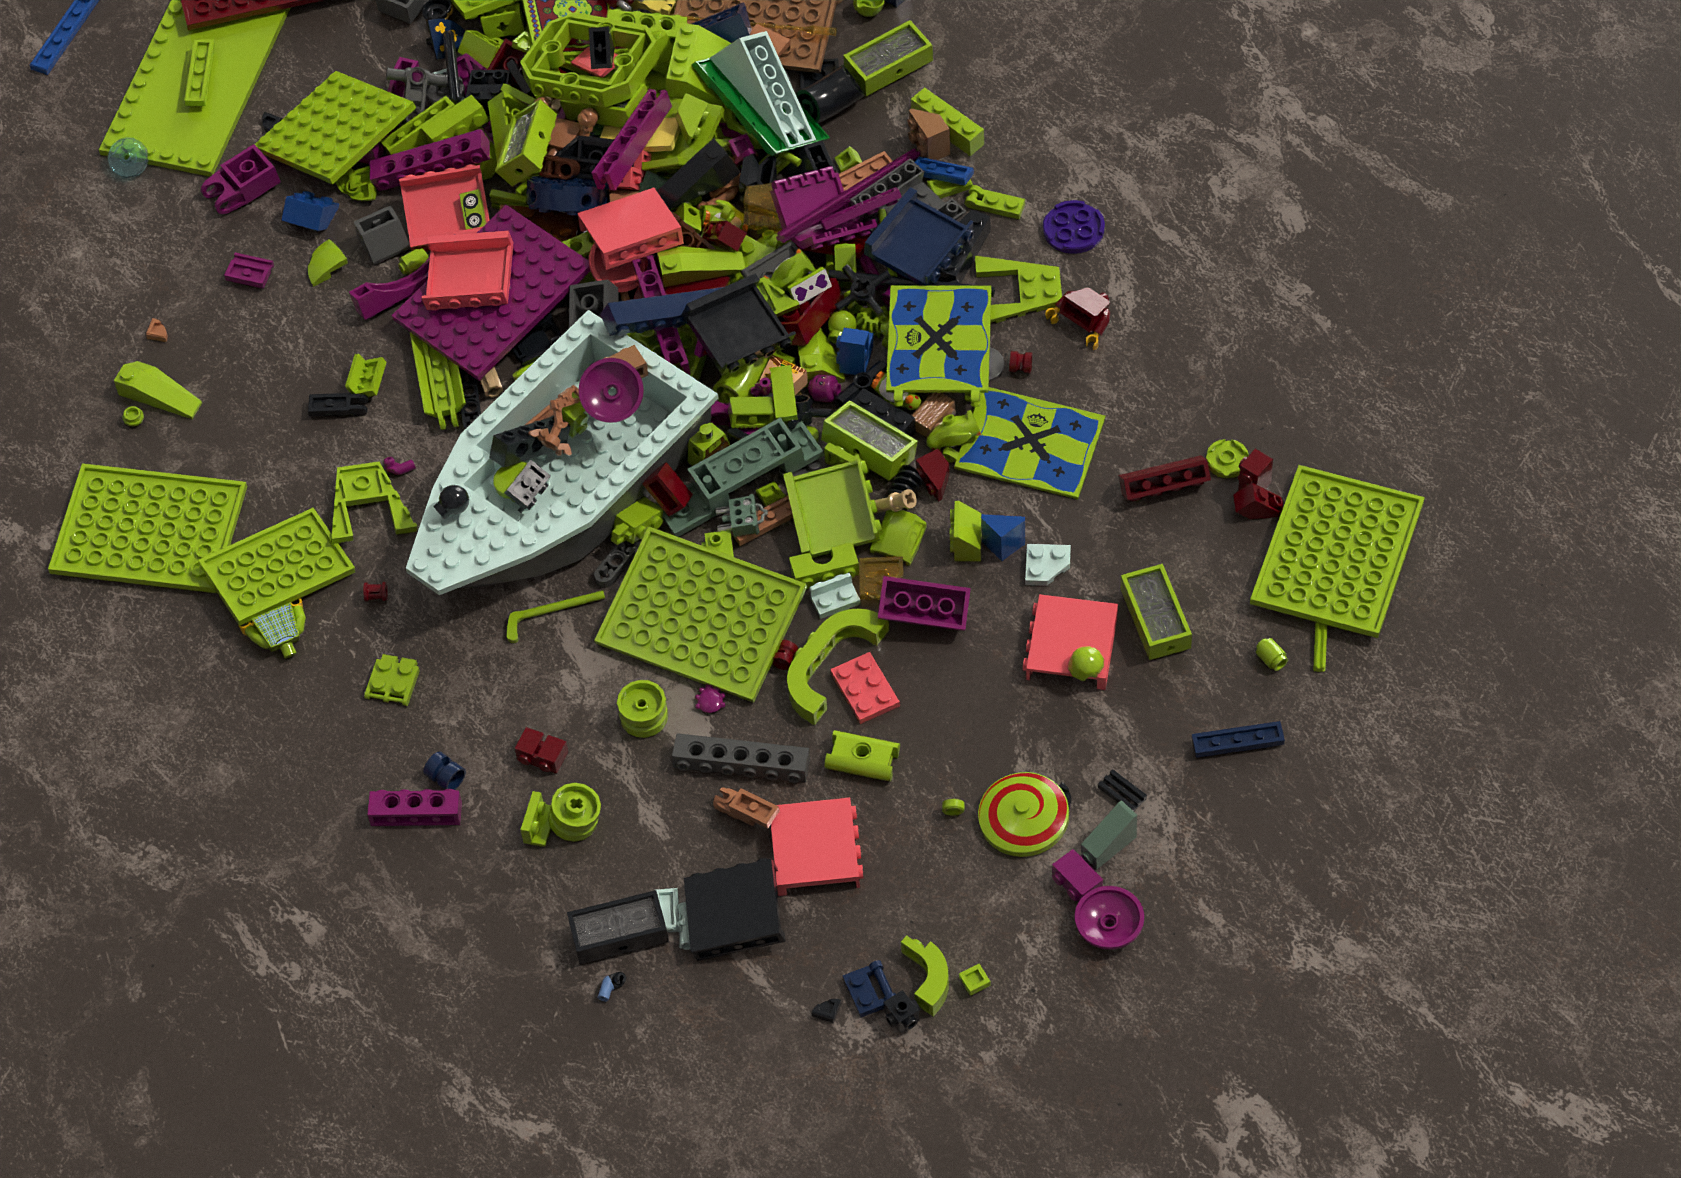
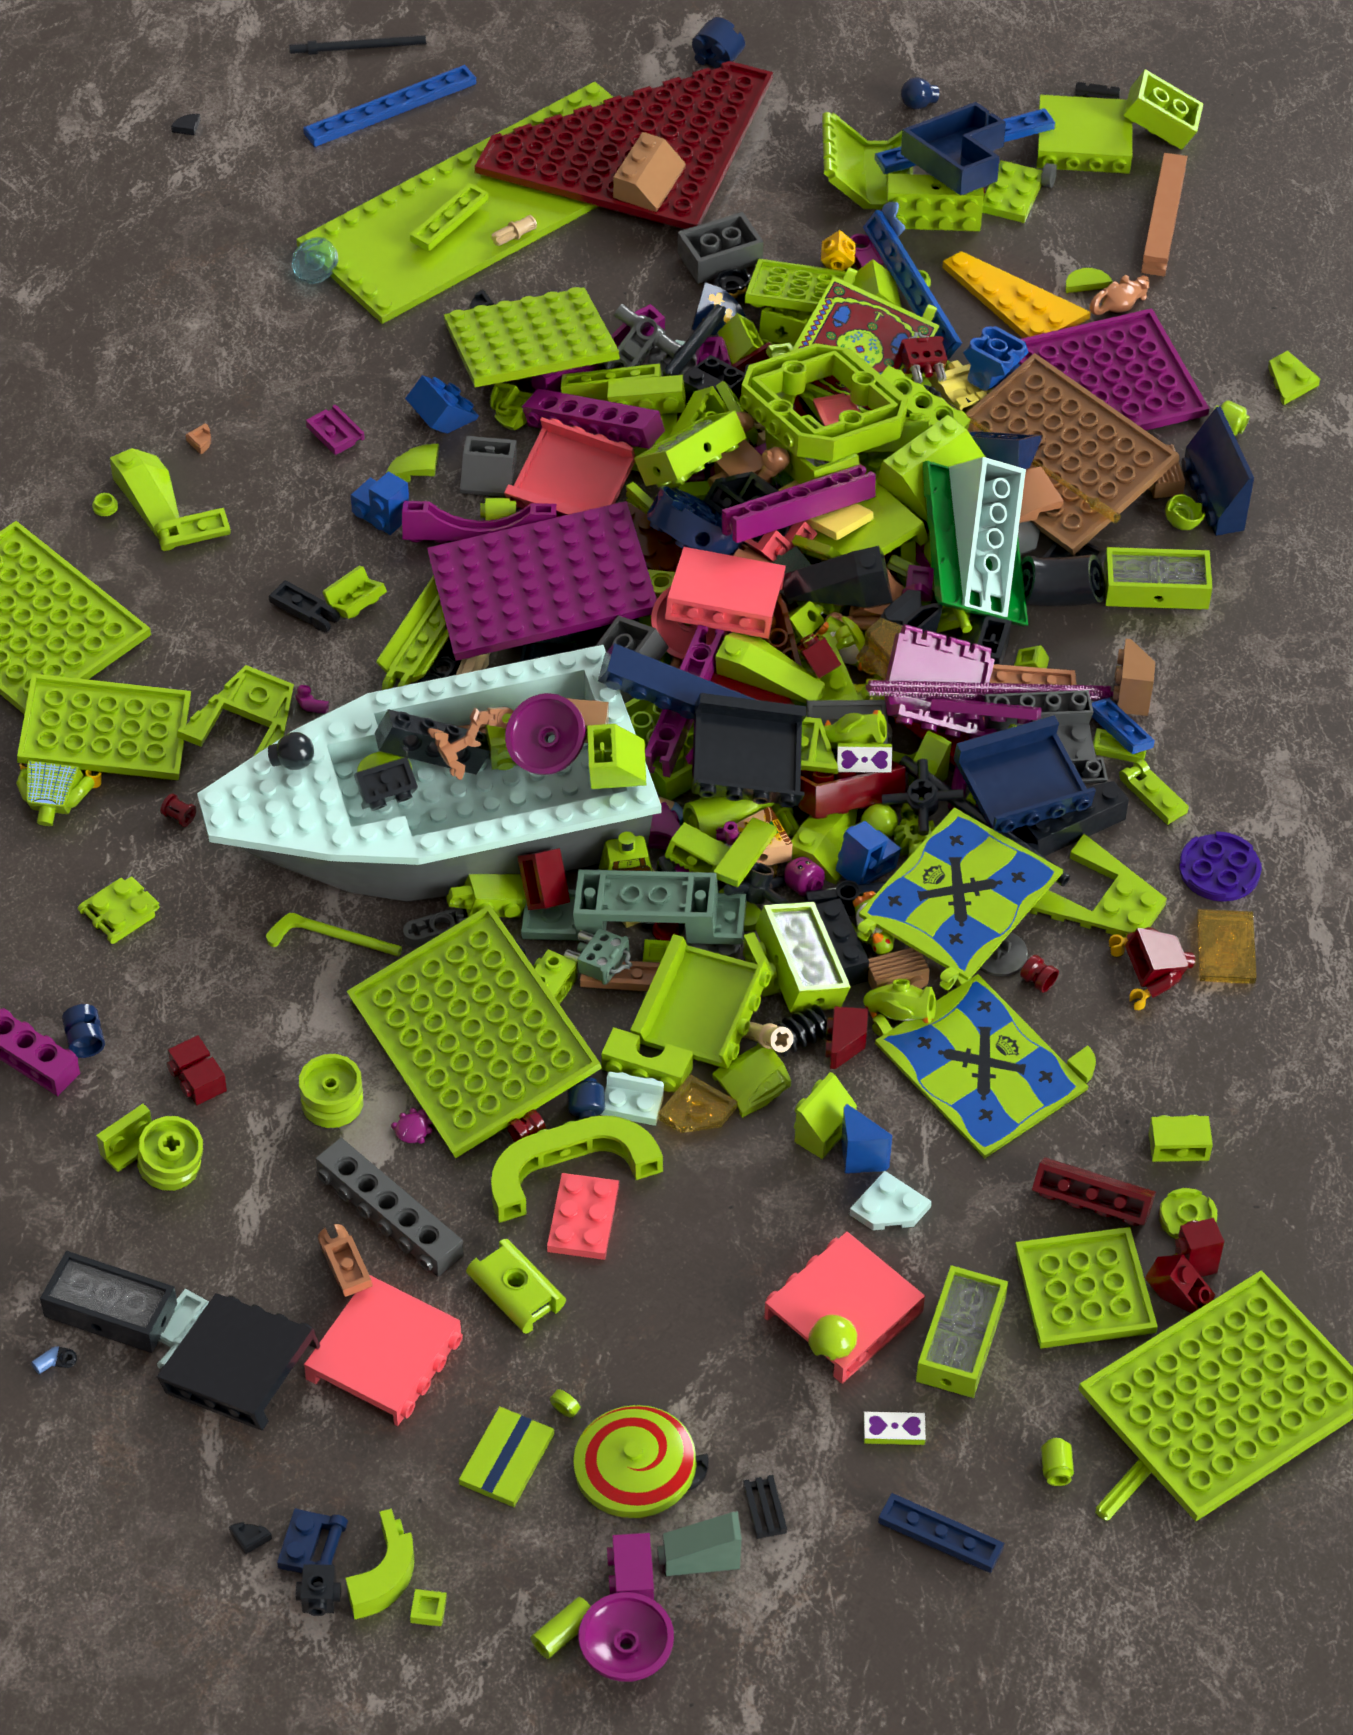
camera: 30 degrees right, 5 degrees down
magenta brick [201,144,281,214] -> none
coral panel [422,231,514,310] -> none
tile [459,189,487,229] -> none
copper piece [539,155,580,179] -> none
black slope [589,27,614,69] -> none
lime slope [675,93,709,145] -> none
magenta slope [878,576,971,631] -> none
lime brick [911,87,984,157] -> none
none -> lime plate [154,508,231,551]
none -> blue brick [351,471,409,535]
none -> lime tile [459,1406,554,1507]
none -> tan axle [491,215,537,246]
none -> lime piece [531,1597,591,1659]
none -> dark blue head [567,1078,605,1120]
none -> lime slope [587,724,647,789]
none -> dark red plate [652,922,680,941]
none -> tile [864,1412,926,1445]
none -> lime plate [1015,1227,1158,1349]
none -> lime tile [1067,1045,1096,1083]
none -> lime brick [1148,1115,1213,1162]
none -> clear yellow tile [1197,909,1257,984]

